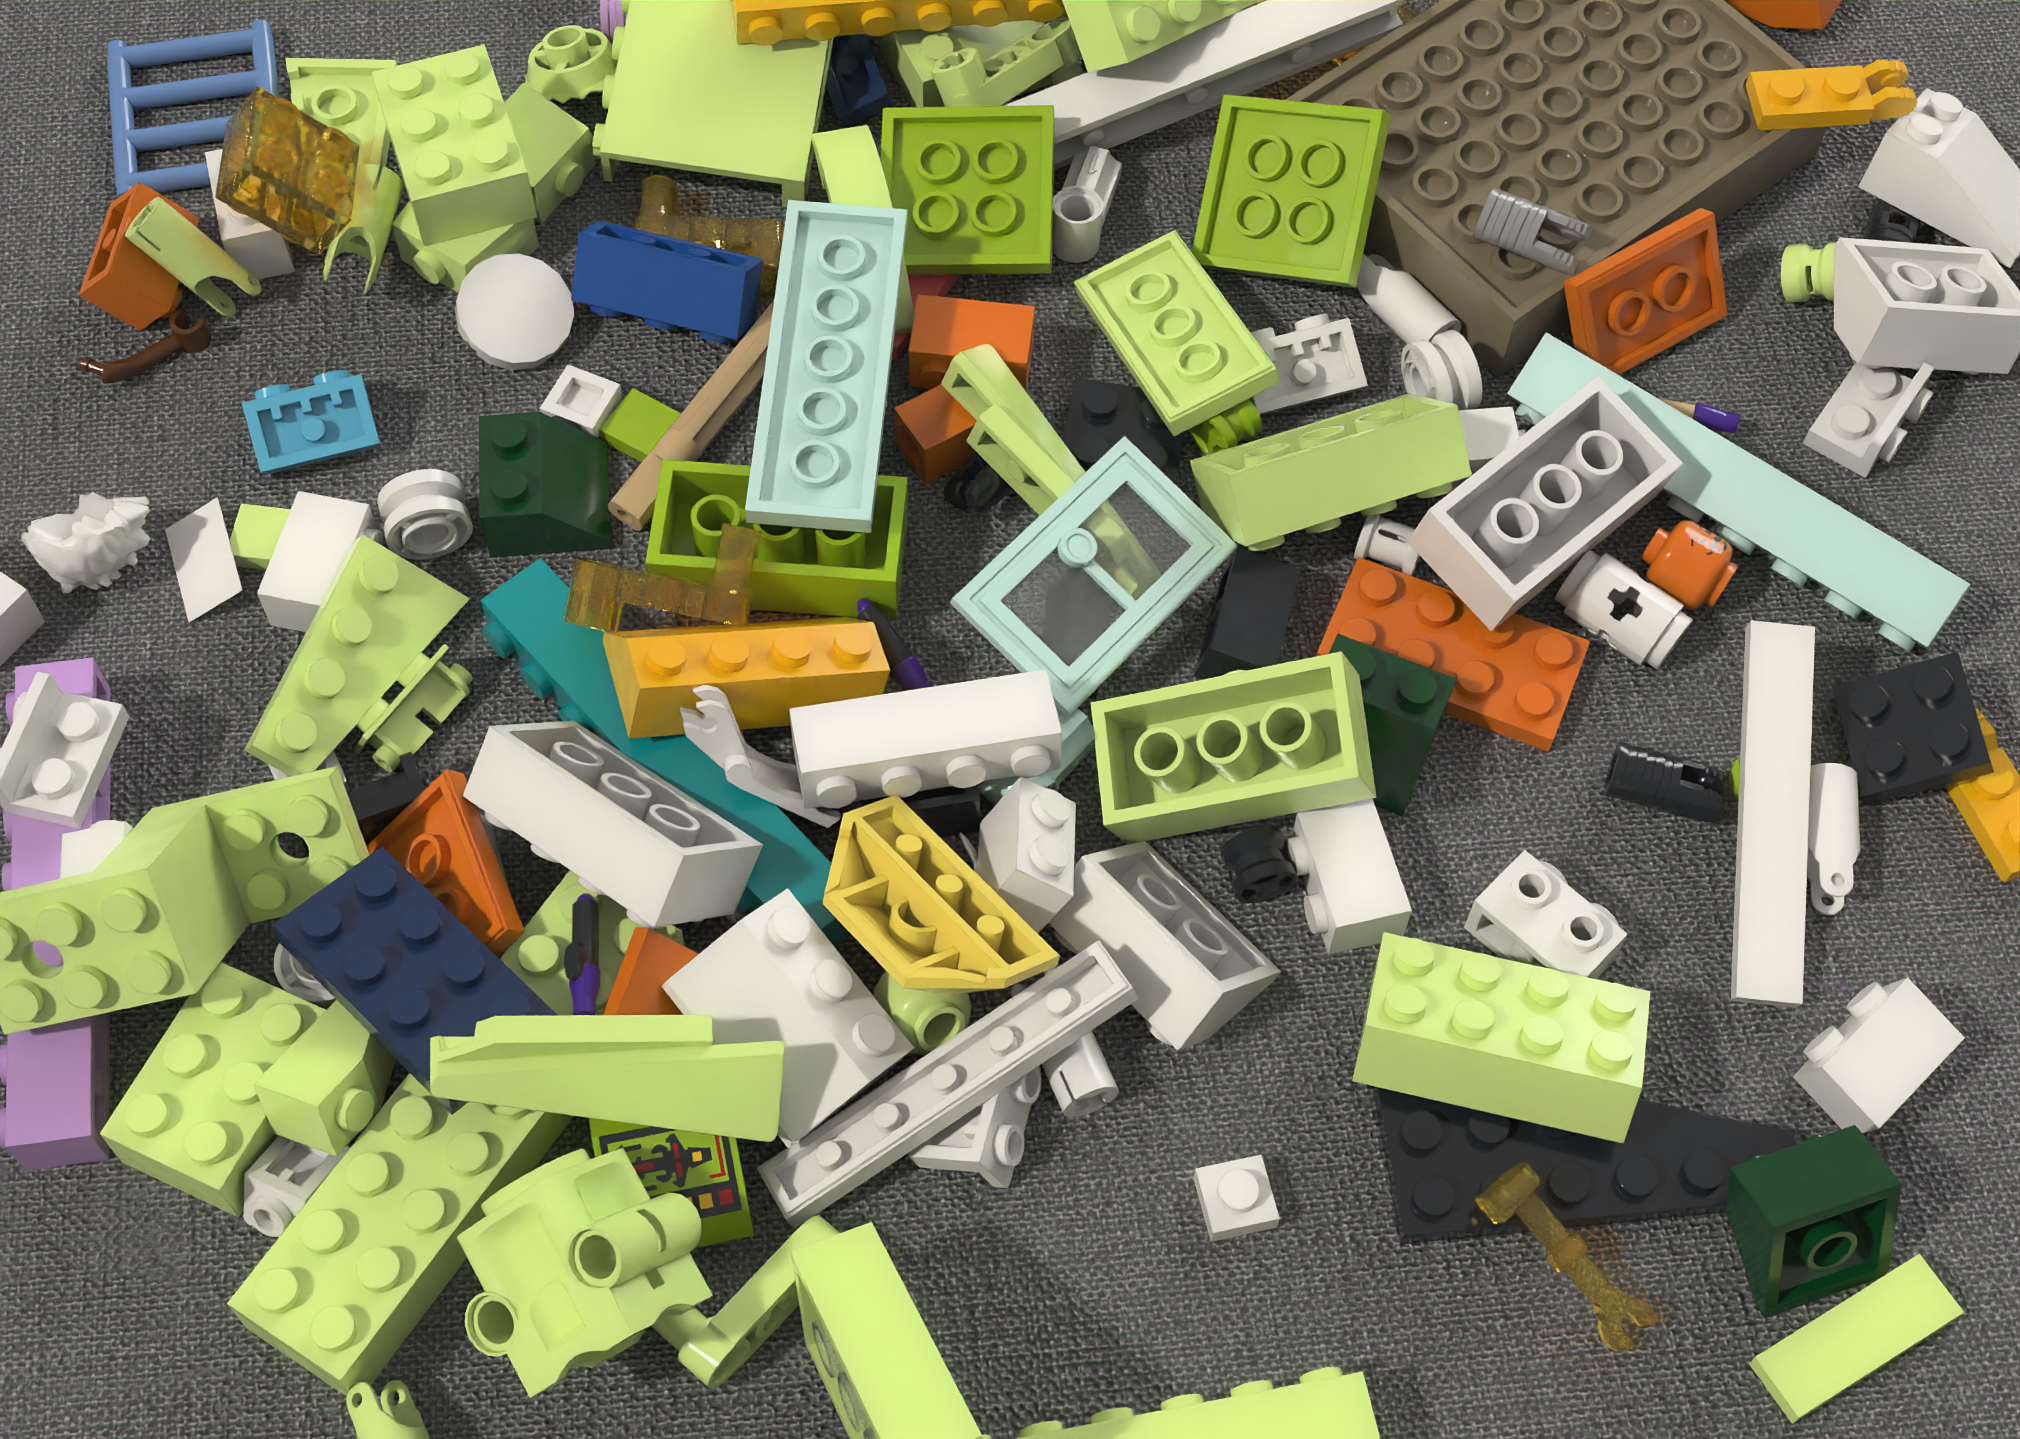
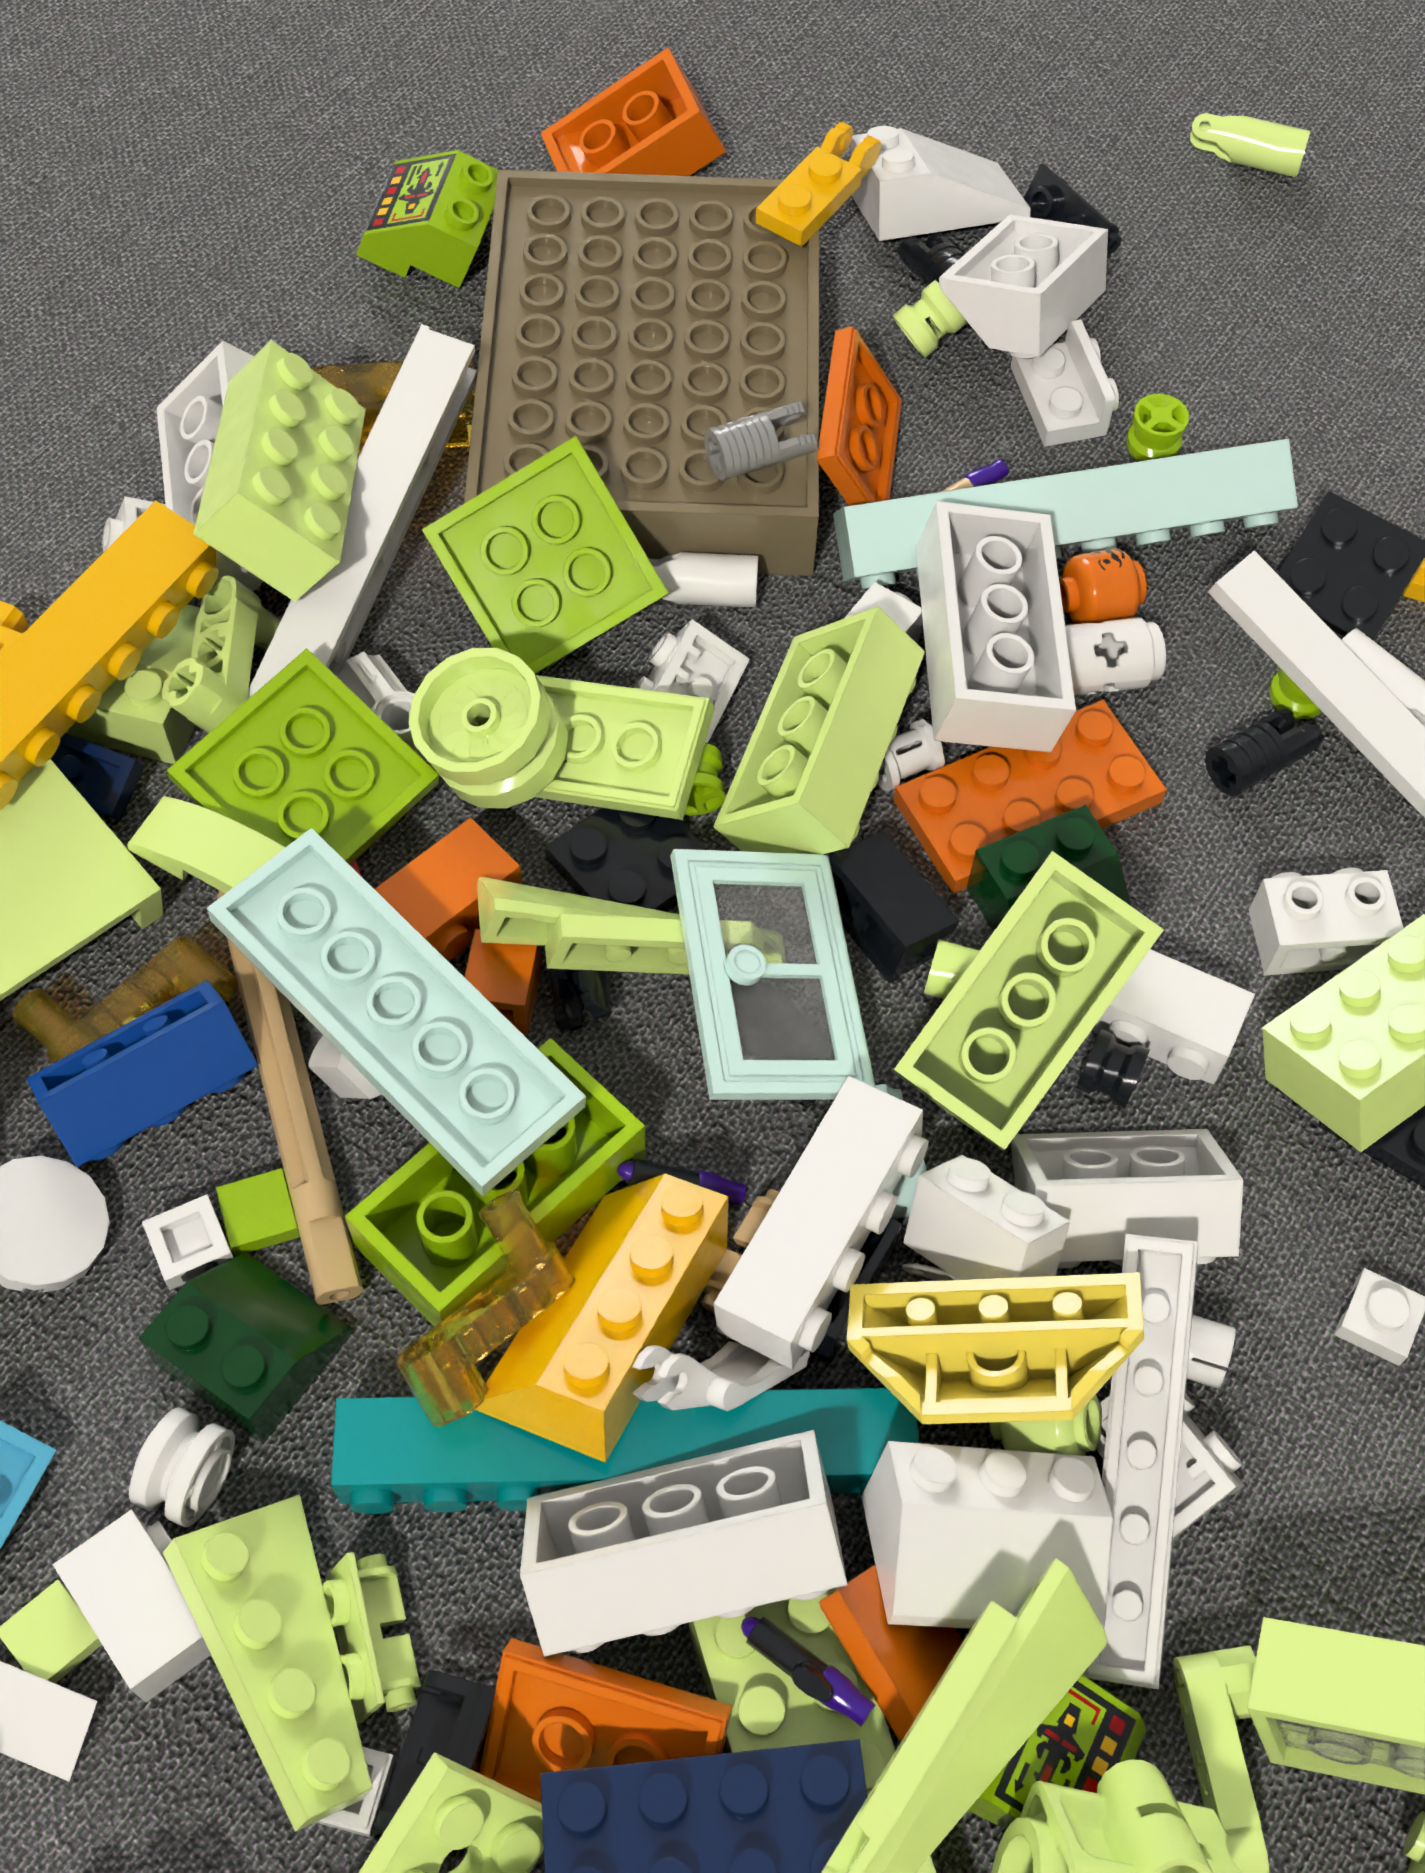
camera: 50 degrees left, 0 degrees up
white wheel [1401,330,1482,410] -> none
none -> yellowish green wheel [408,648,568,808]
none -> lime wheel [1126,393,1189,461]

